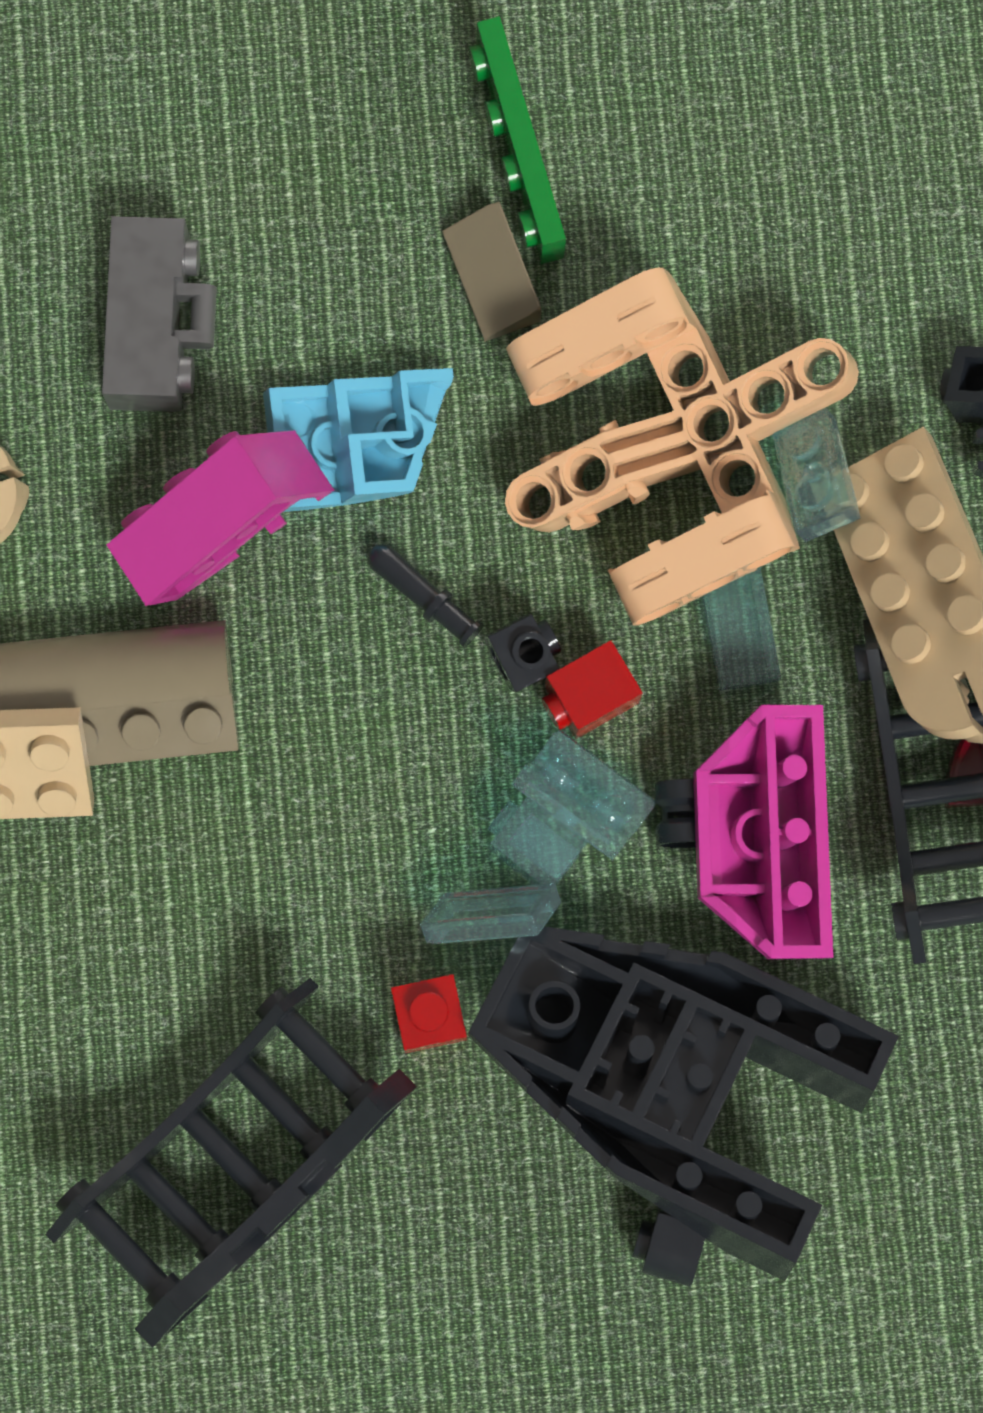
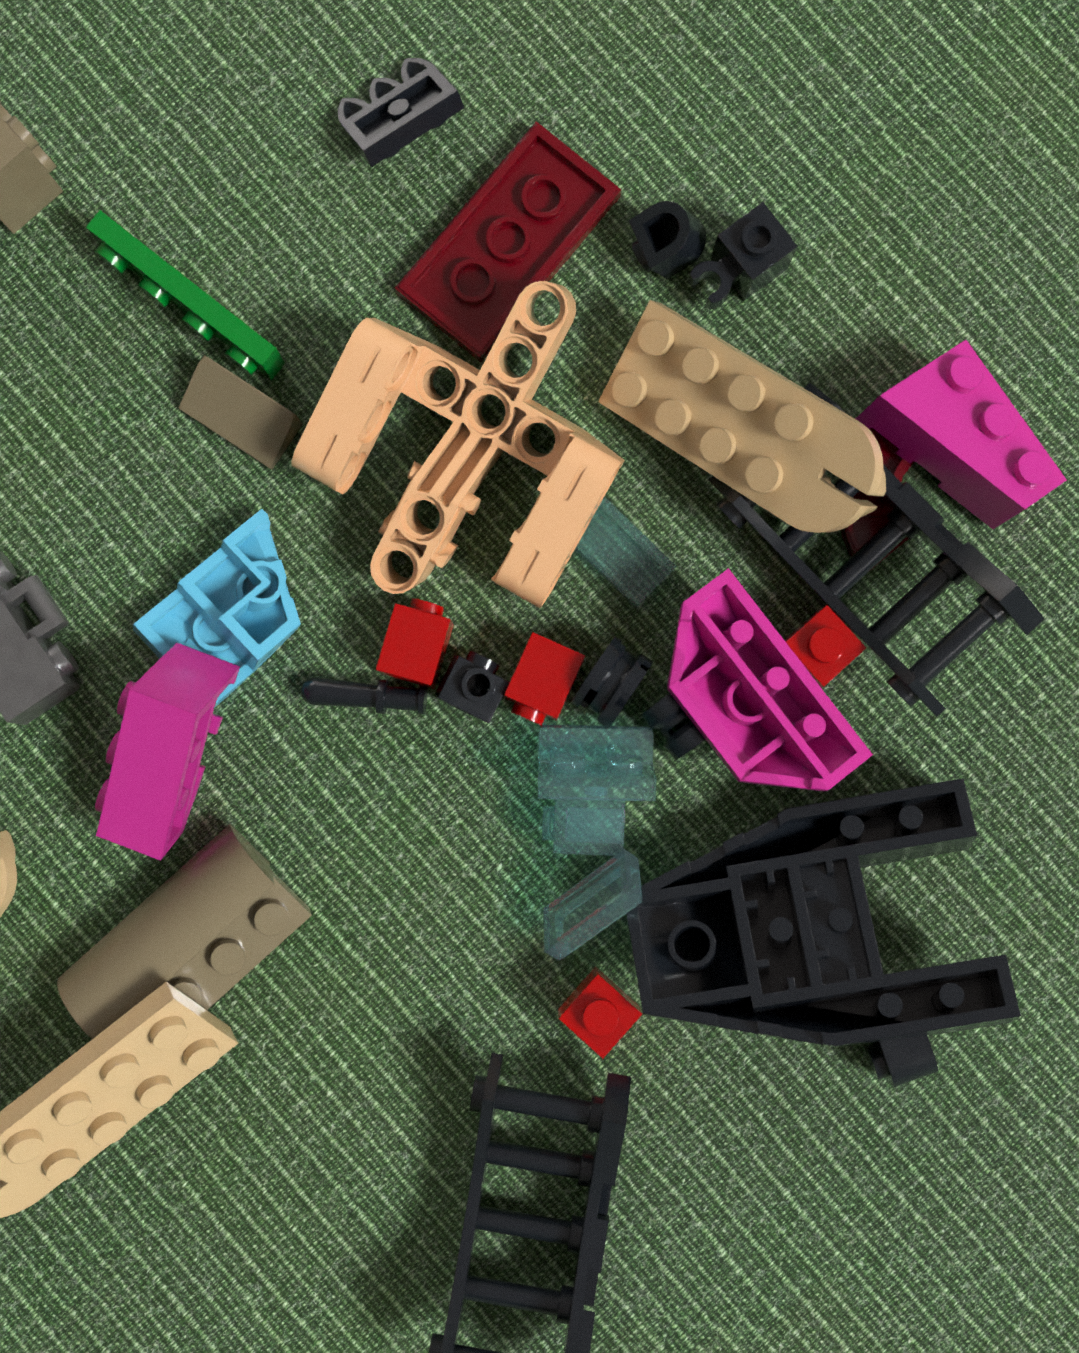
camera: 30 degrees left, 5 degrees up
clear light blue plate [772,408,861,542] -> none
none -> black plate [338,58,464,167]
none -> red brick [376,598,454,689]
none -> dark red tile [394,121,621,363]
none -> black wheel [571,636,653,728]
none -> red brick [785,605,867,688]

